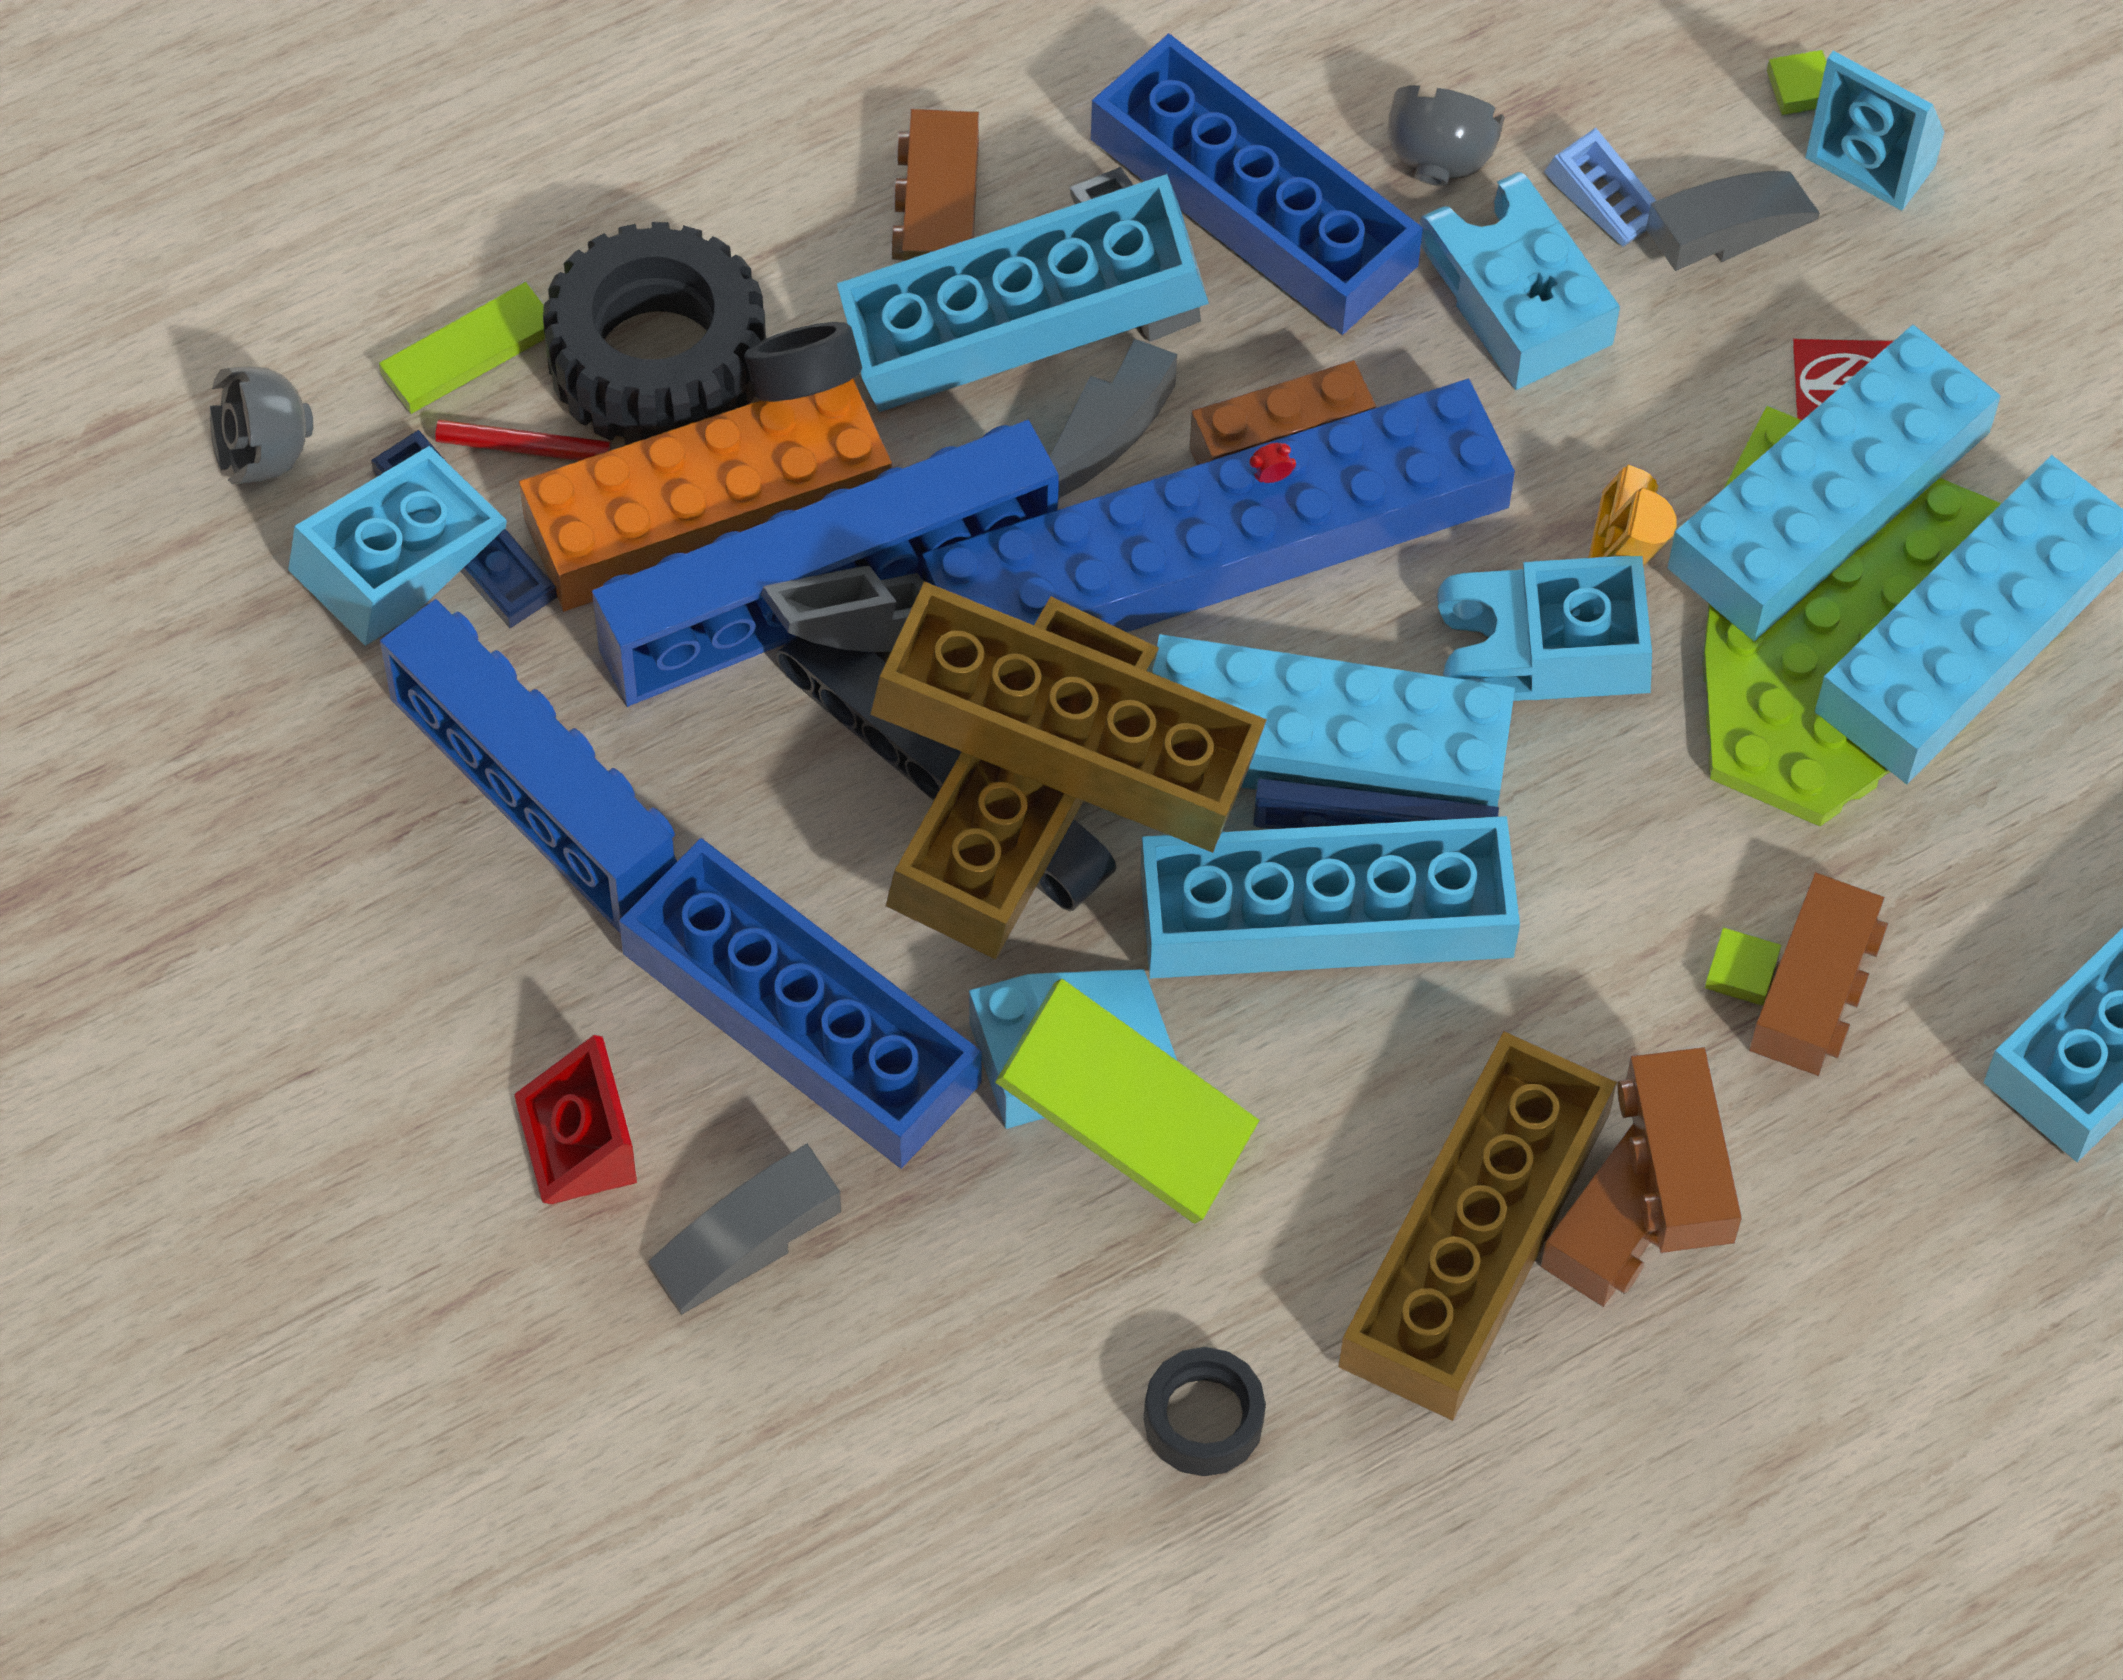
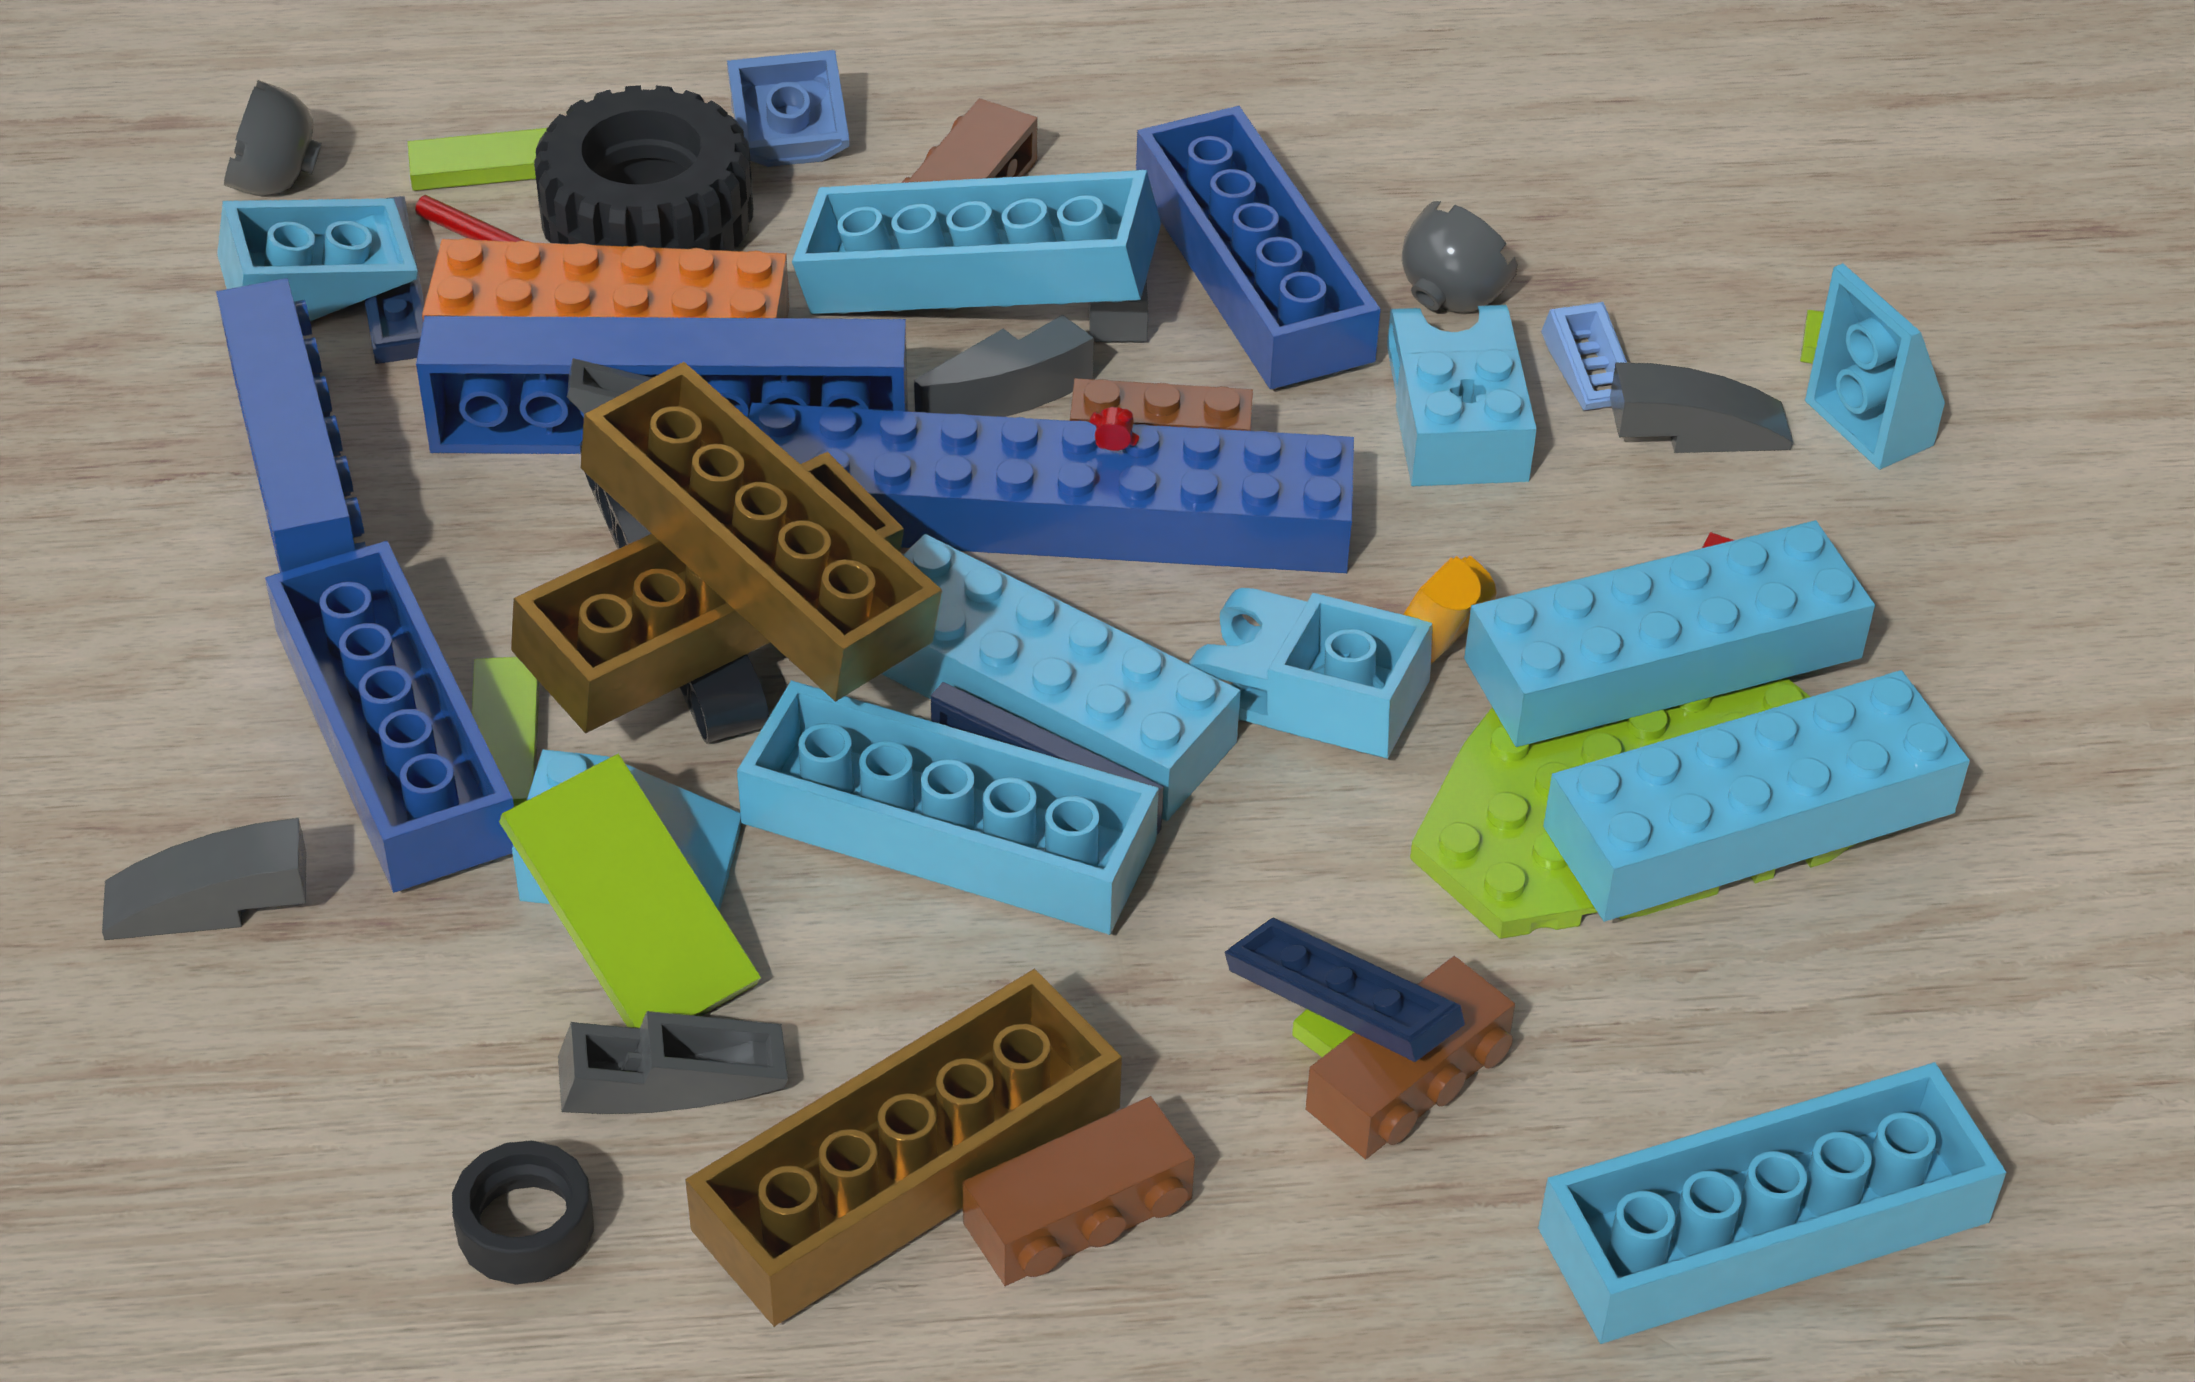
camera: 25 degrees right, 15 degrees down
red slope [514,1035,637,1204] -> none
black tyre [744,322,862,402] -> none
dark orange brick [1617,1047,1742,1253] -> none
none -> lime tile [471,657,539,807]
none -> dark grey slope [558,1011,788,1114]
none -> medium blue slope [727,50,850,167]
none -> dark blue tile [1224,917,1465,1062]

